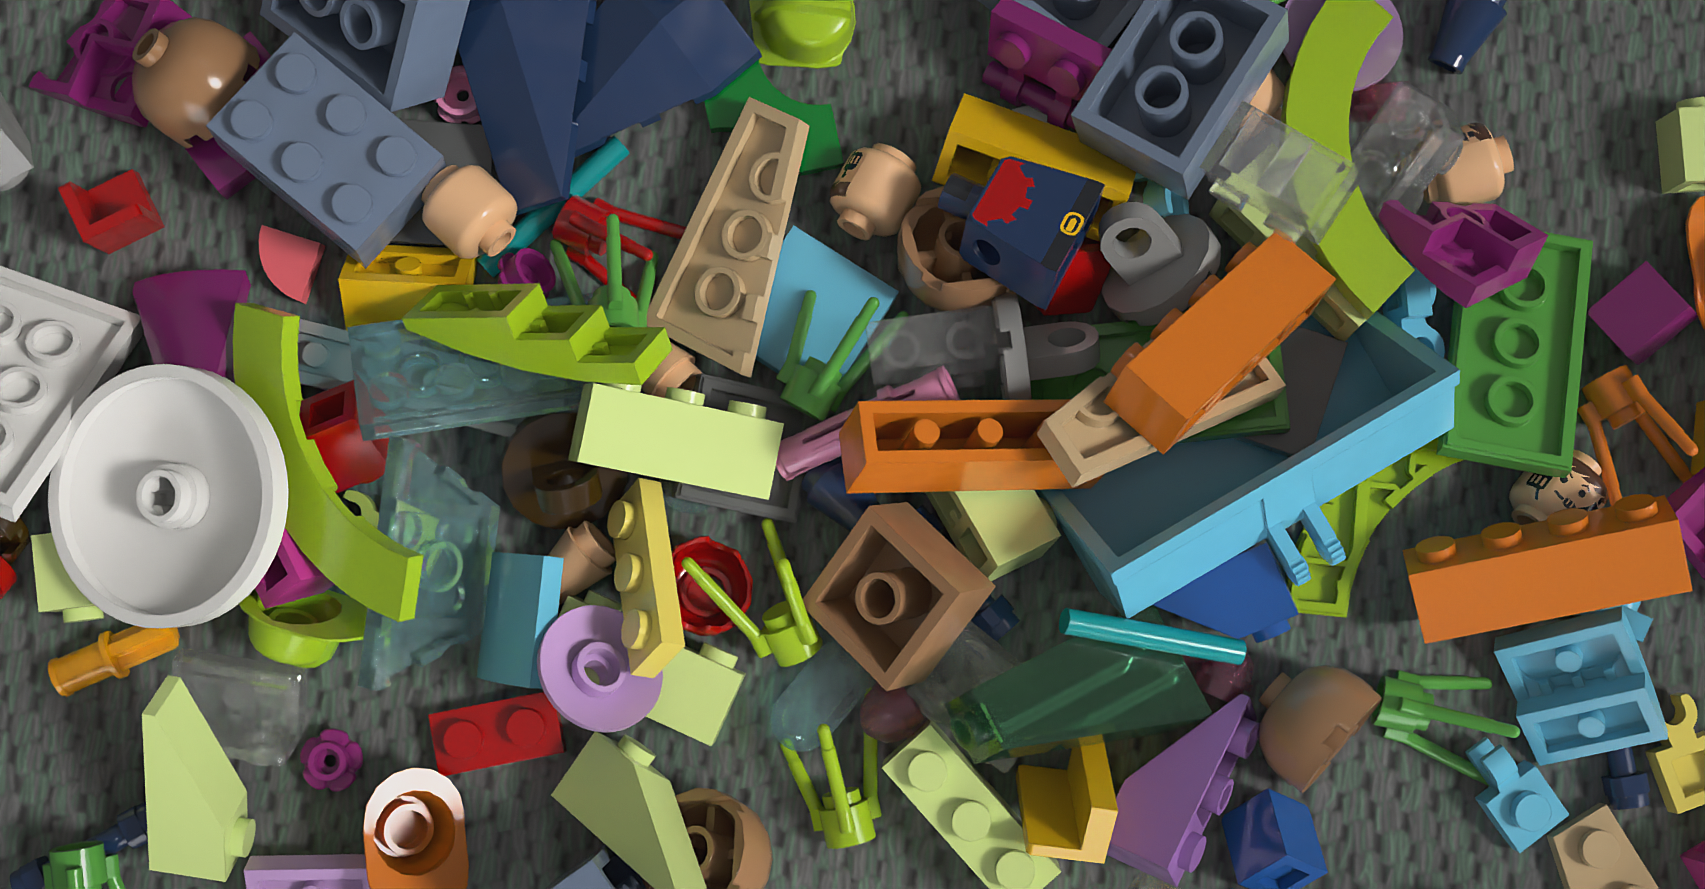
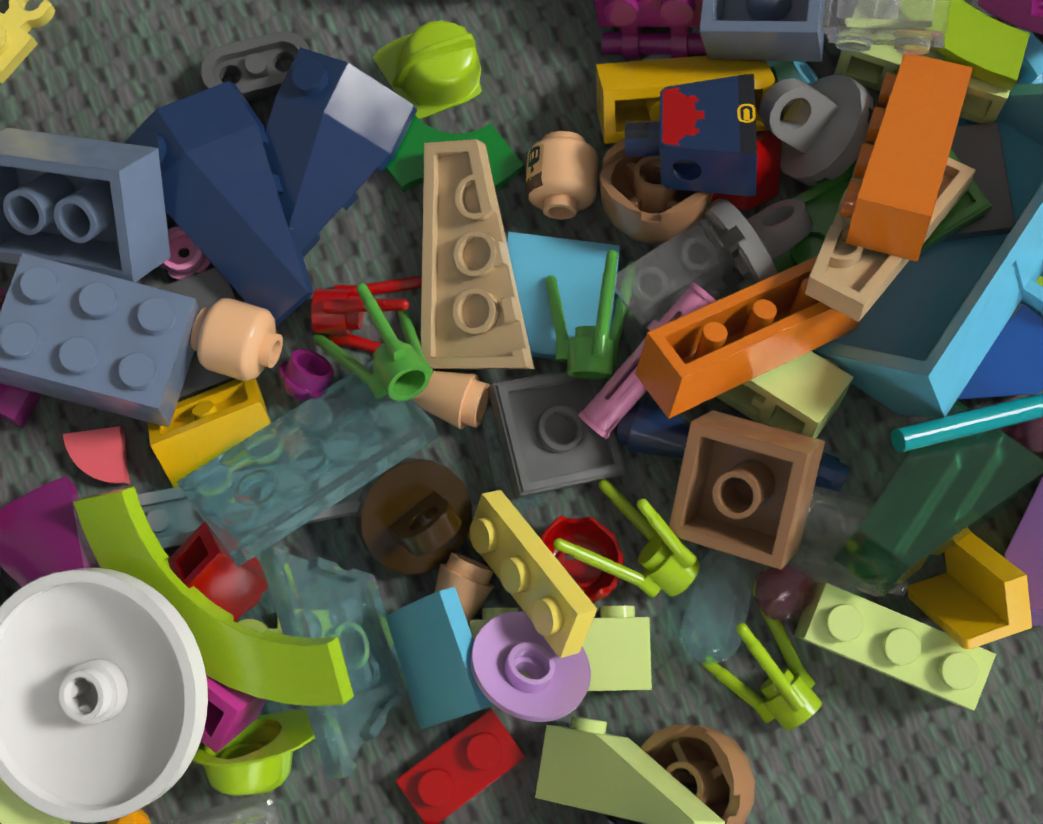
camera: 25 degrees left, 5 degrees down
lime slope [402,283,673,386] -> none
teal bar [476,135,630,278] -> none
yellowish green brick [568,383,784,500] -> none

